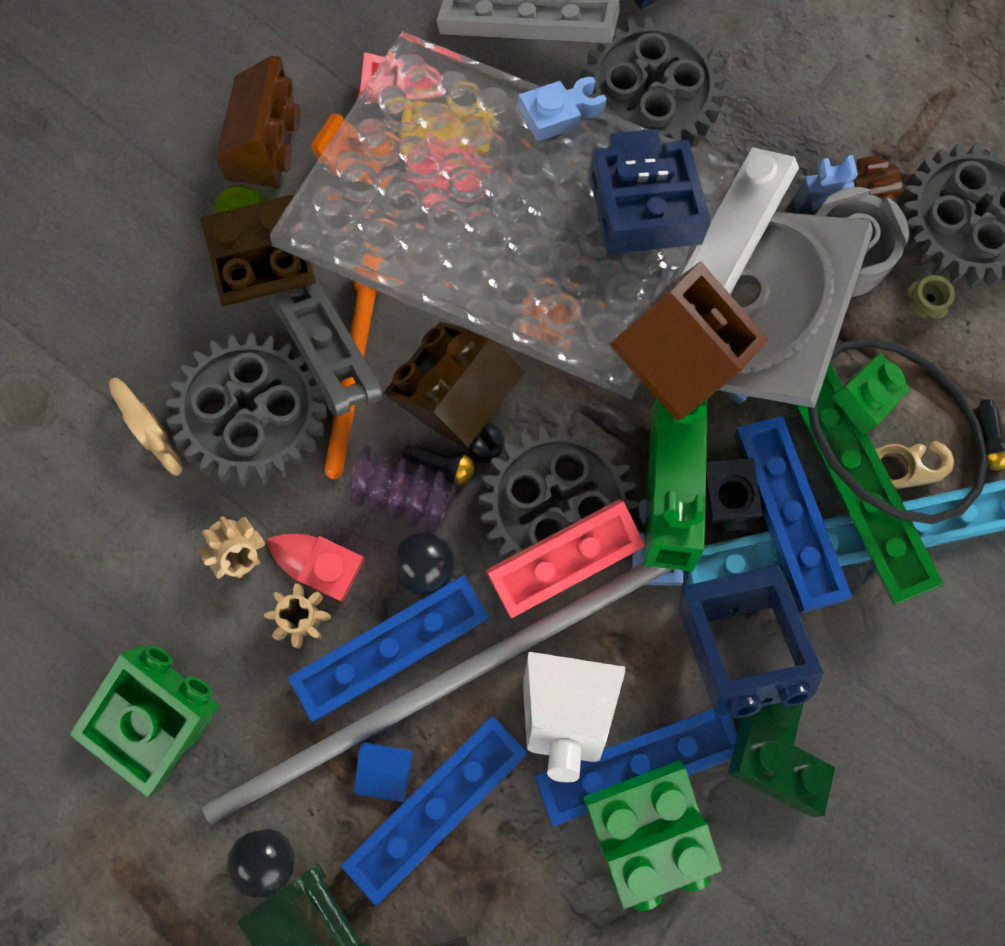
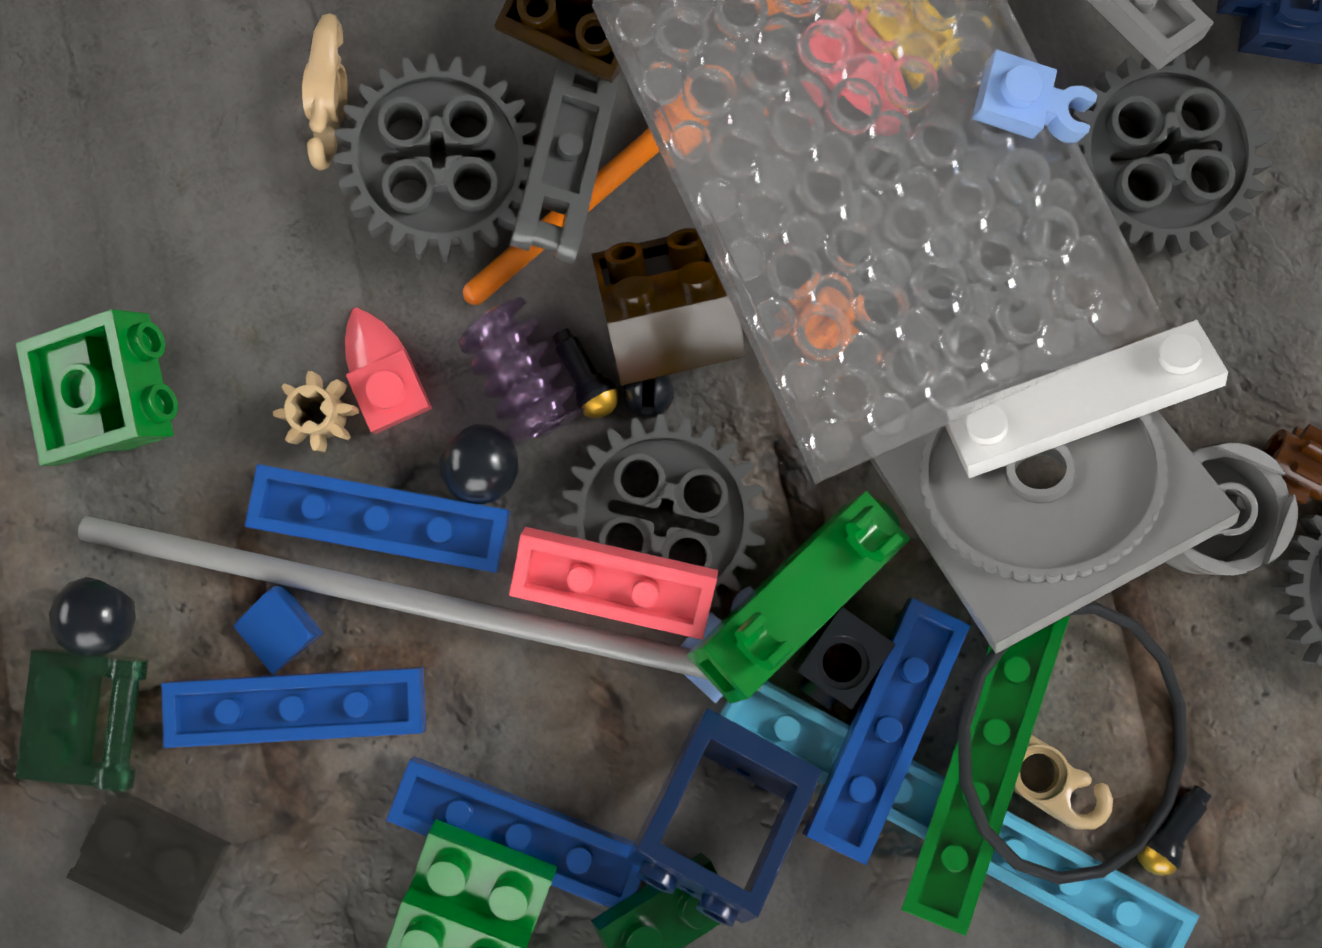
camera: 45 degrees right, 10 degrees up
tan gear [198,516,265,579] -> none
white torso [523,652,625,782] -> none
dark blue piece [588,129,711,255] -> none
reddish brown slope [609,261,769,421] -> none
light blue plate [793,155,858,215] -> none
green plate [832,353,911,434] -> none
olive plate [907,275,955,320] -> none

